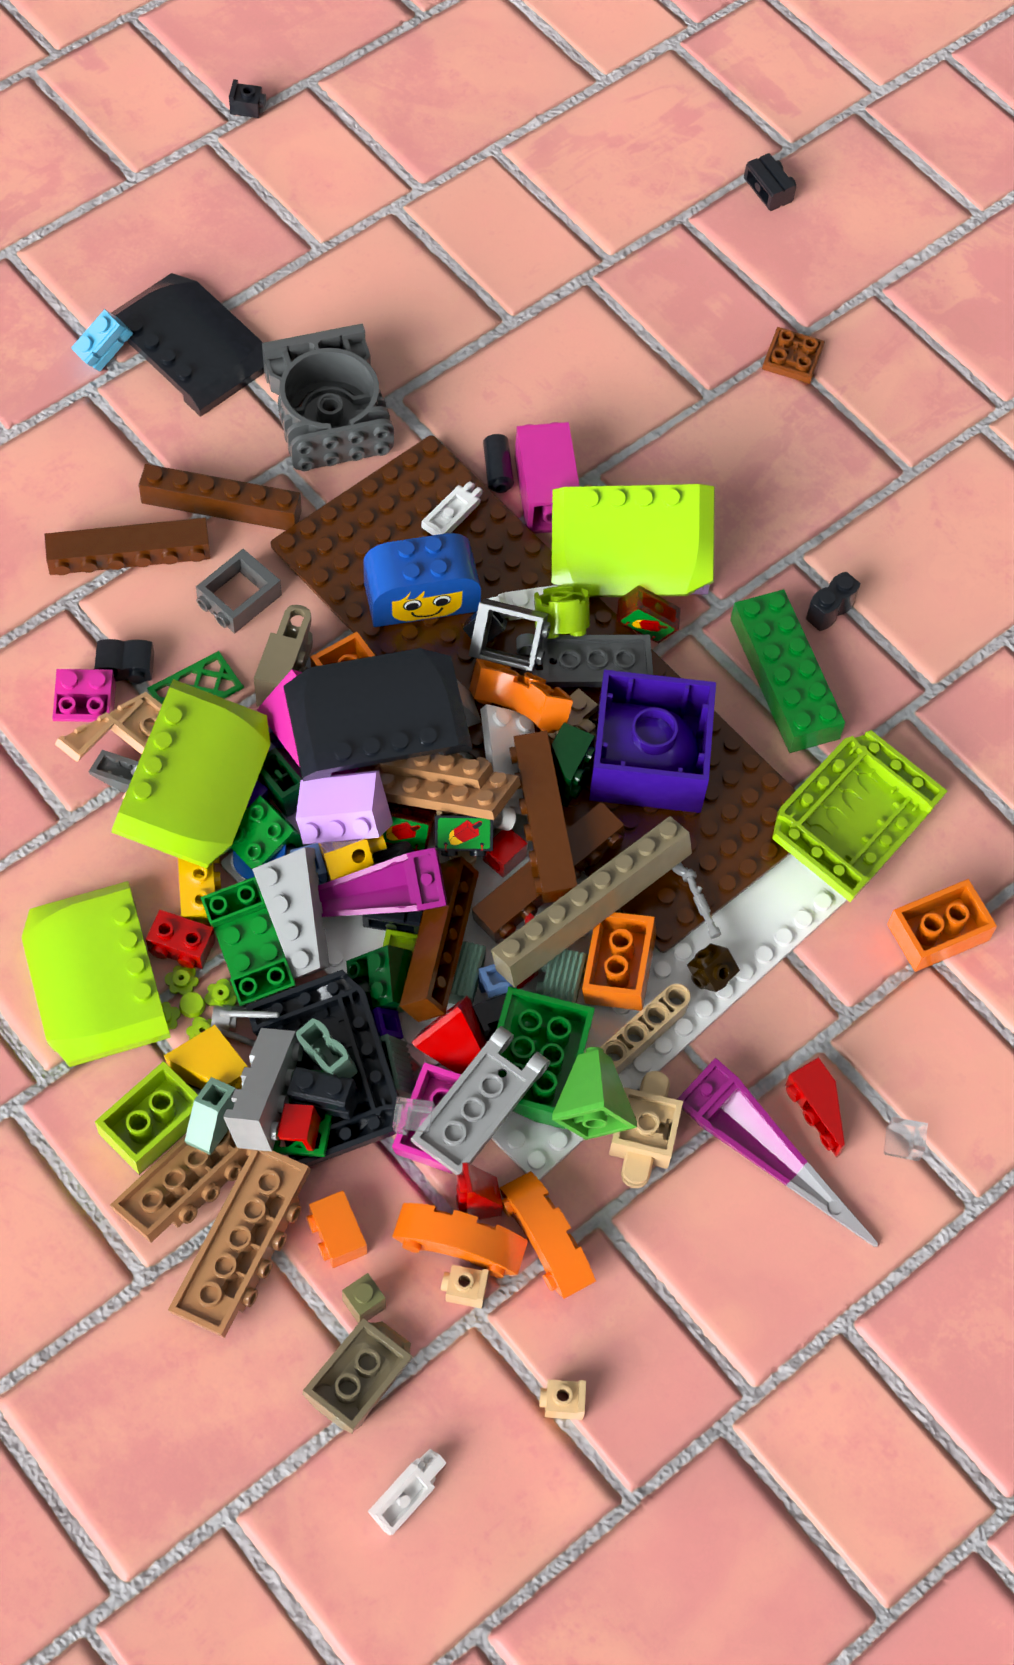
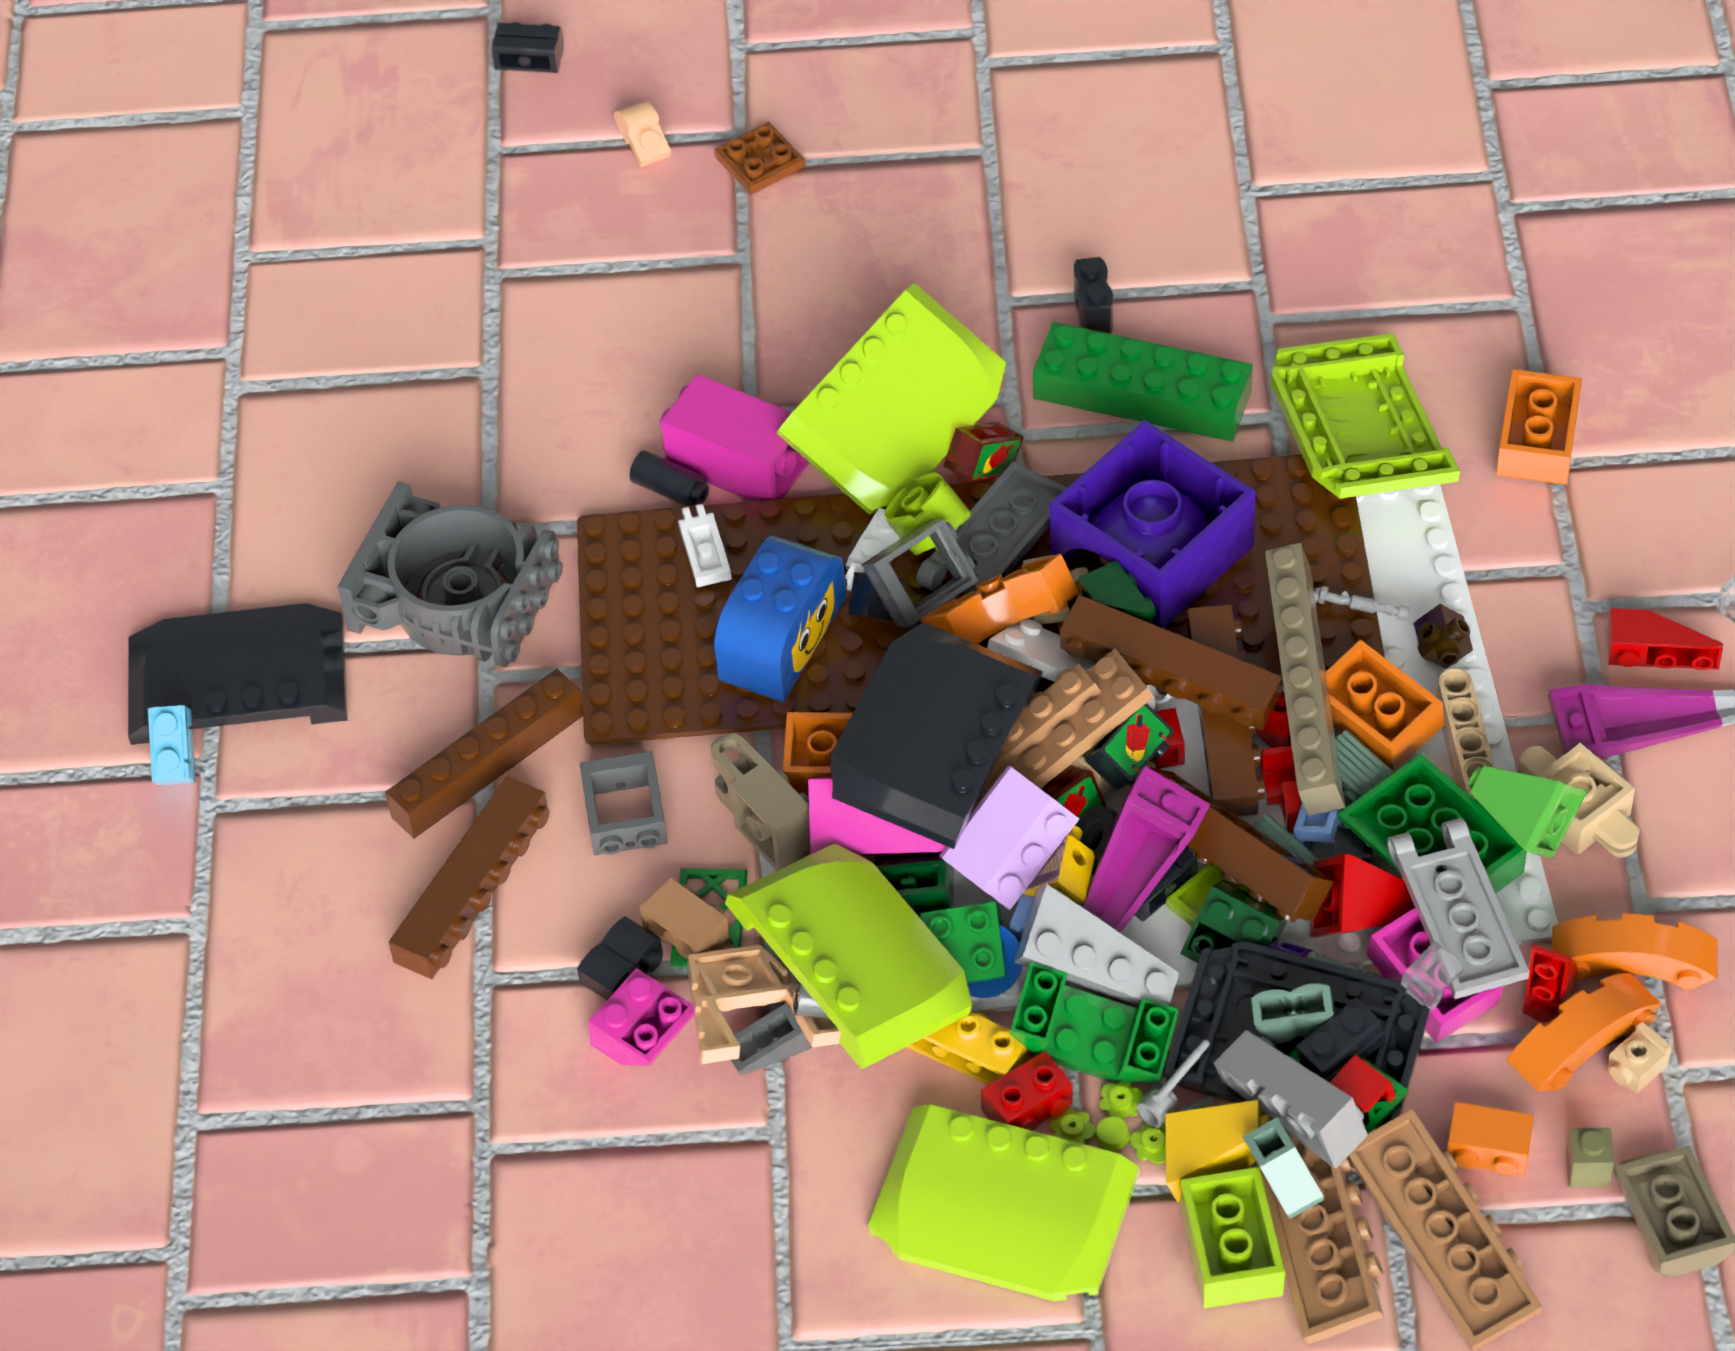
camera: 45 degrees left, 10 degrees down
none -> light nougat brick [614,100,671,167]
none -> medium nougat brick [640,877,729,960]

